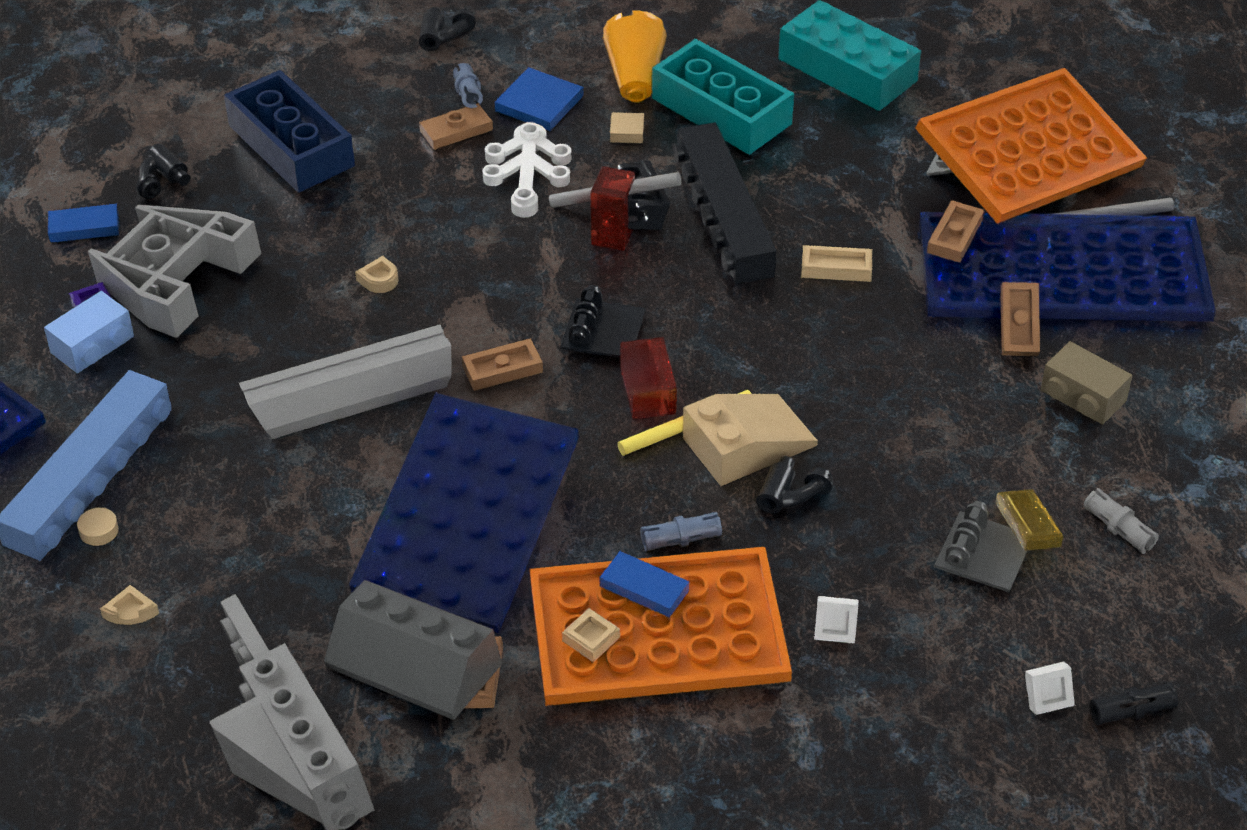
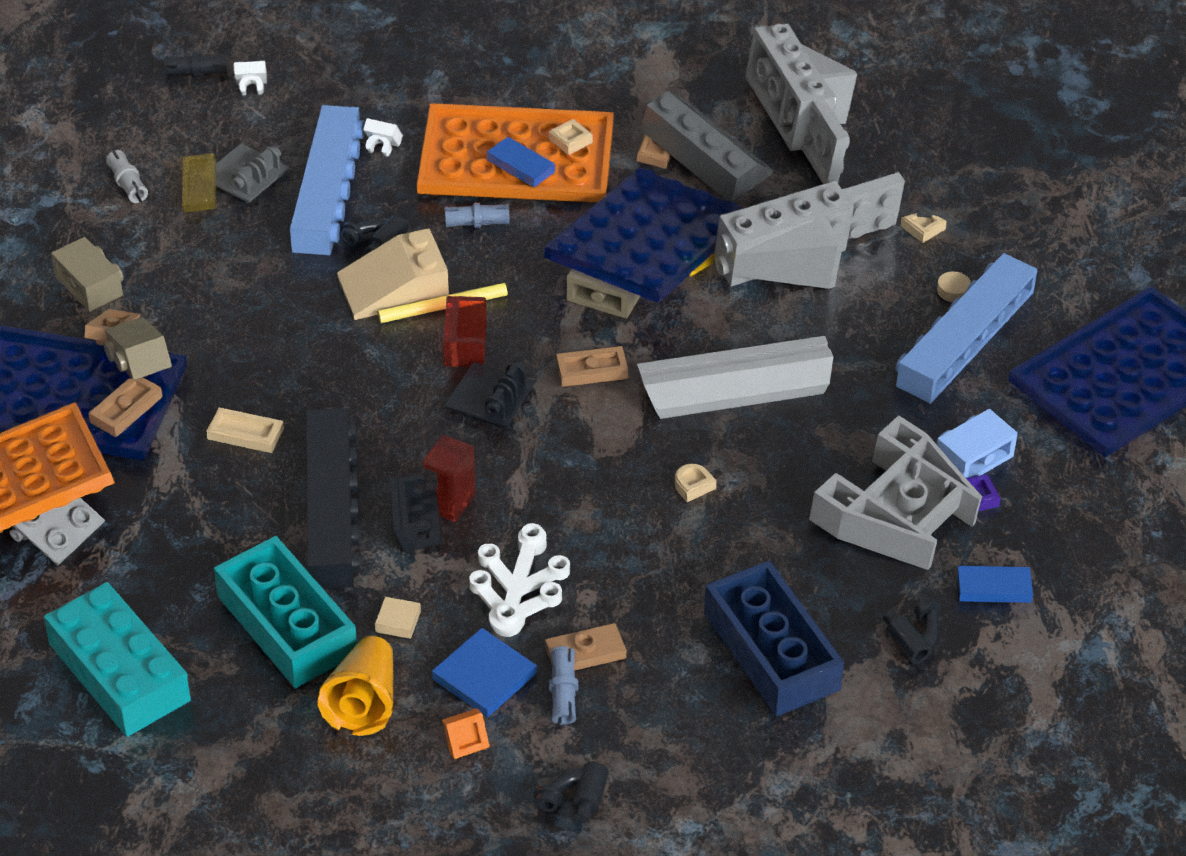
camera: 170 degrees left, 0 degrees up
light grey bar [549,172,681,208] -> none
none -> dark tan brick [104,317,172,380]
none -> medium blue brick [290,105,365,255]
none -> orange tile [442,708,490,759]
none -> light grey wedge [714,172,905,289]

